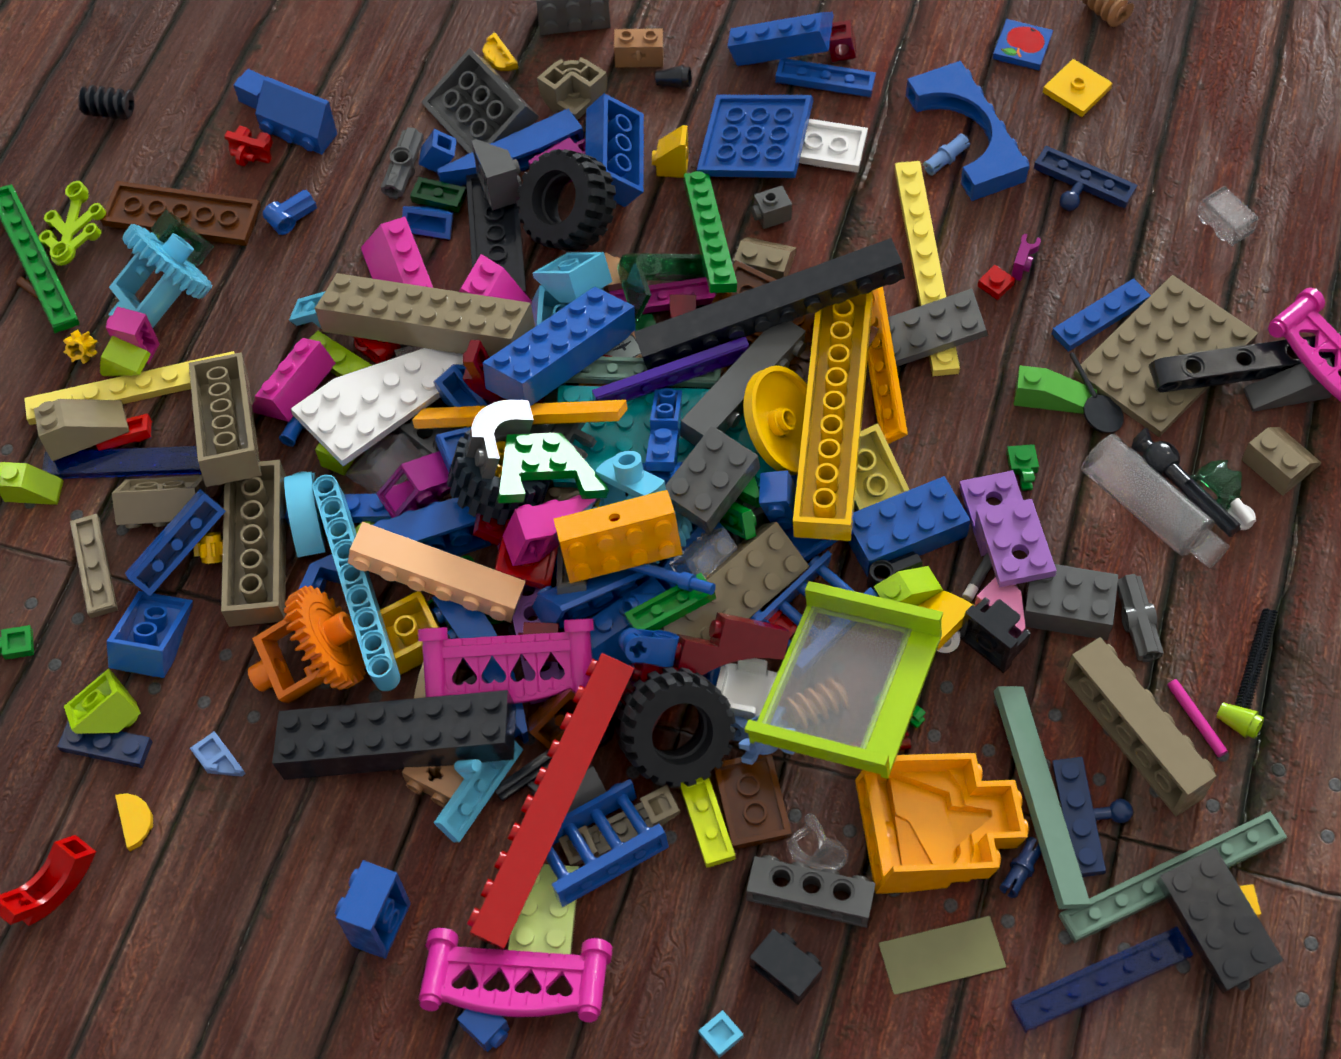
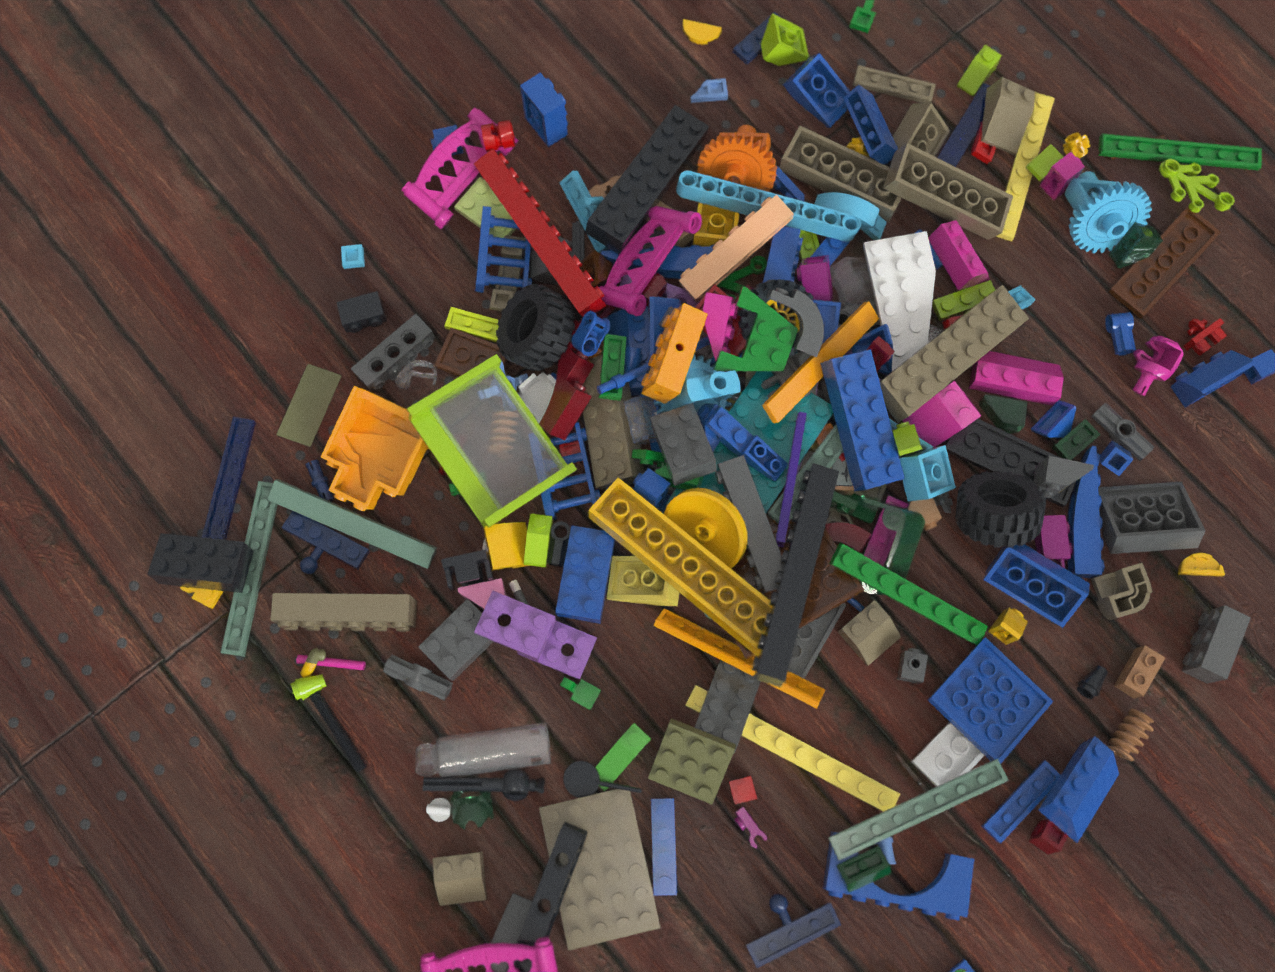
camera: 120 degrees right, 15 degrees up
none -> arm [300,648,326,678]
none -> red wheel [481,120,516,152]
none -> olive plate [648,719,736,804]
none -> sand green tile [828,759,1009,860]
none -> dark green slope [836,846,891,892]
none -> lime slope [893,421,923,456]
none -> clear green slope [979,394,1028,434]
none -> medium nougat piece [1107,708,1154,762]
none -> dark pink piece [1132,336,1184,396]

